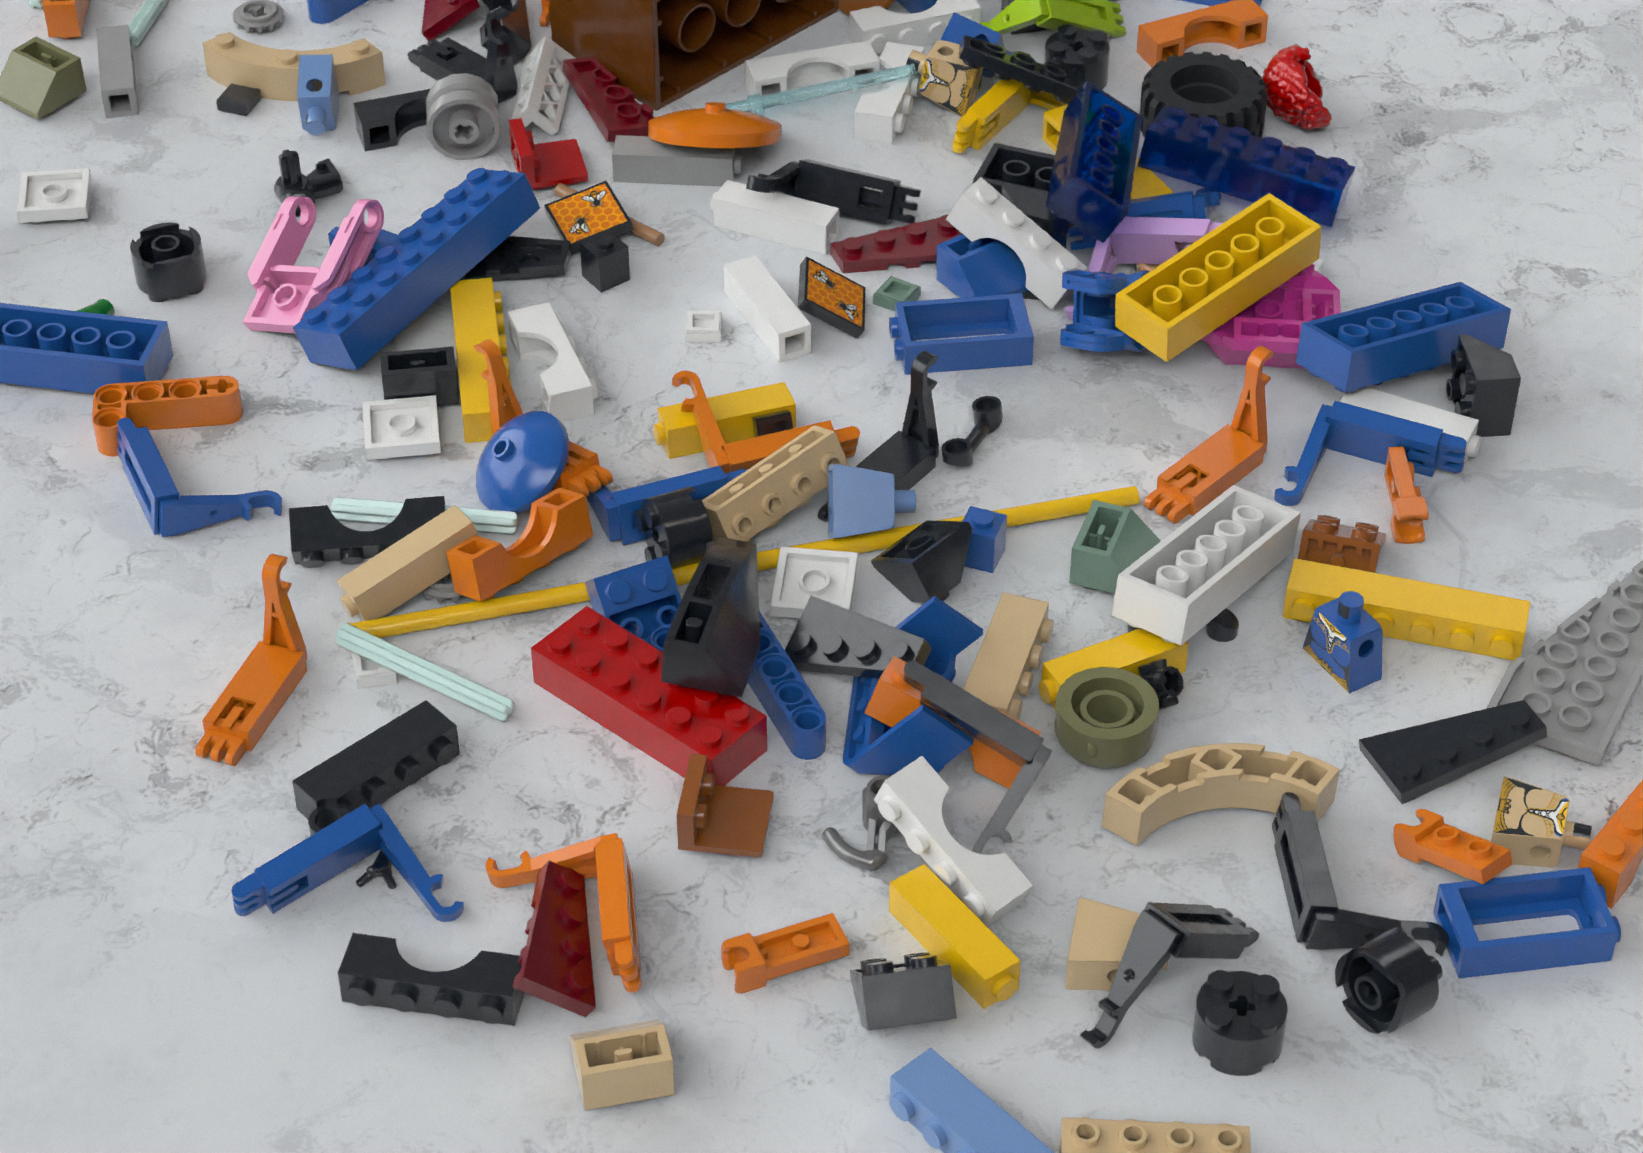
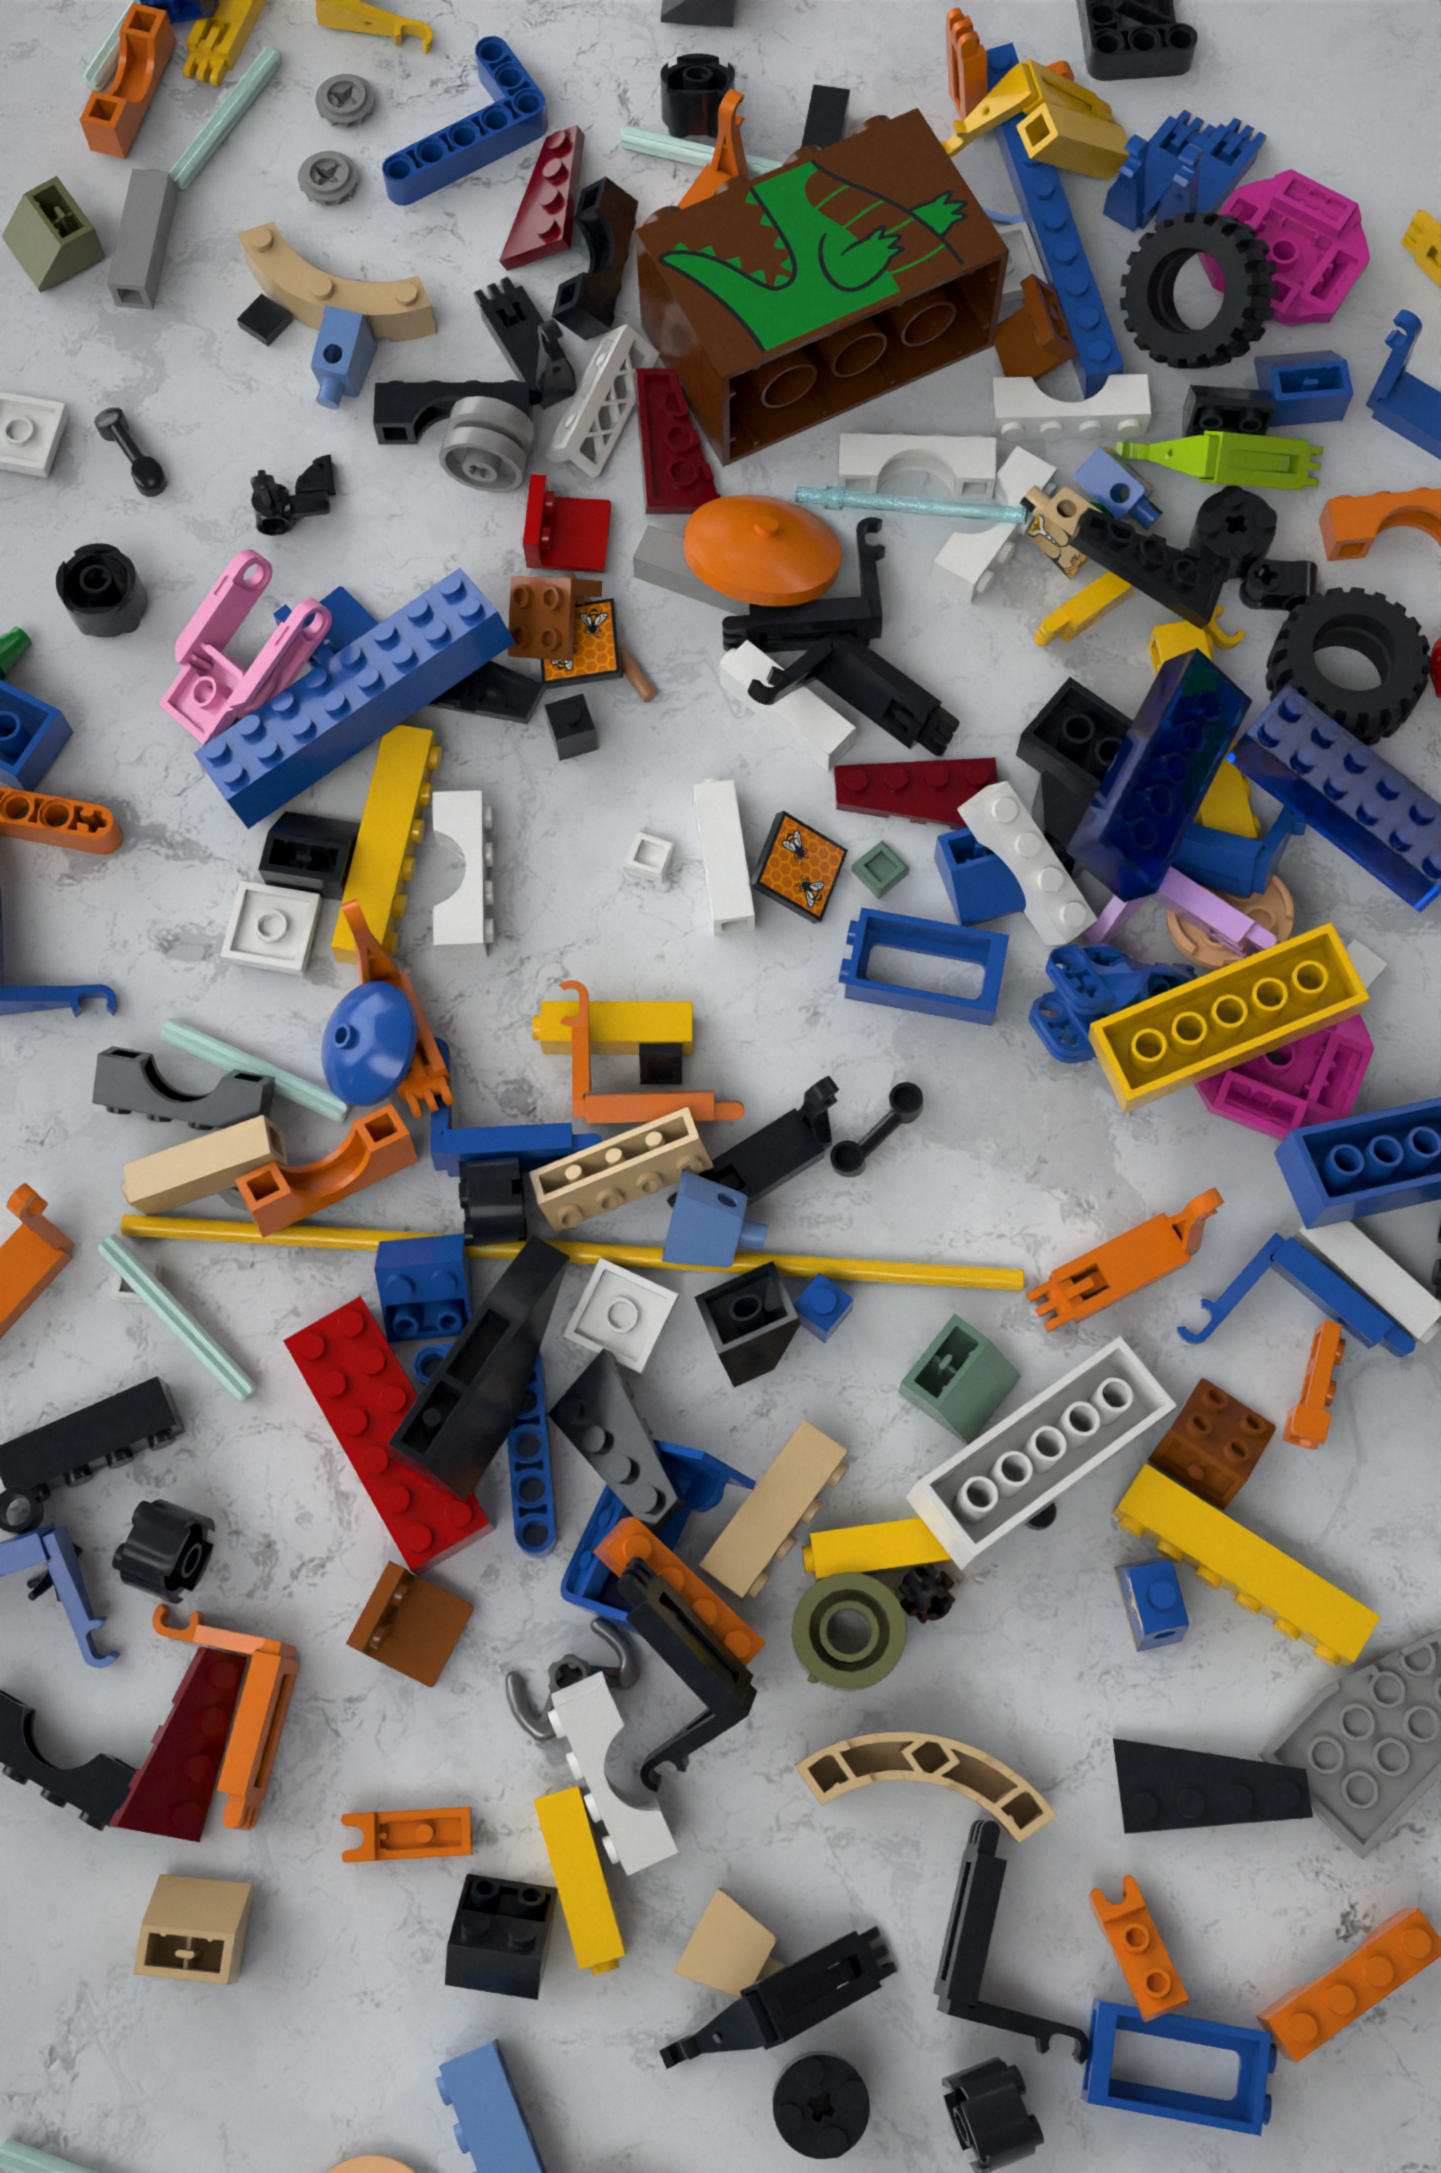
camera: 20 degrees right, 30 degrees up
tan torso [1491,776,1592,868] -> none
none -> black bar [94,407,167,497]
none -> black brick [112,1499,215,1604]
none -> dark orange bracket [508,576,602,661]
none -> black hinge [722,517,885,653]
none -> black piece [1238,559,1319,612]

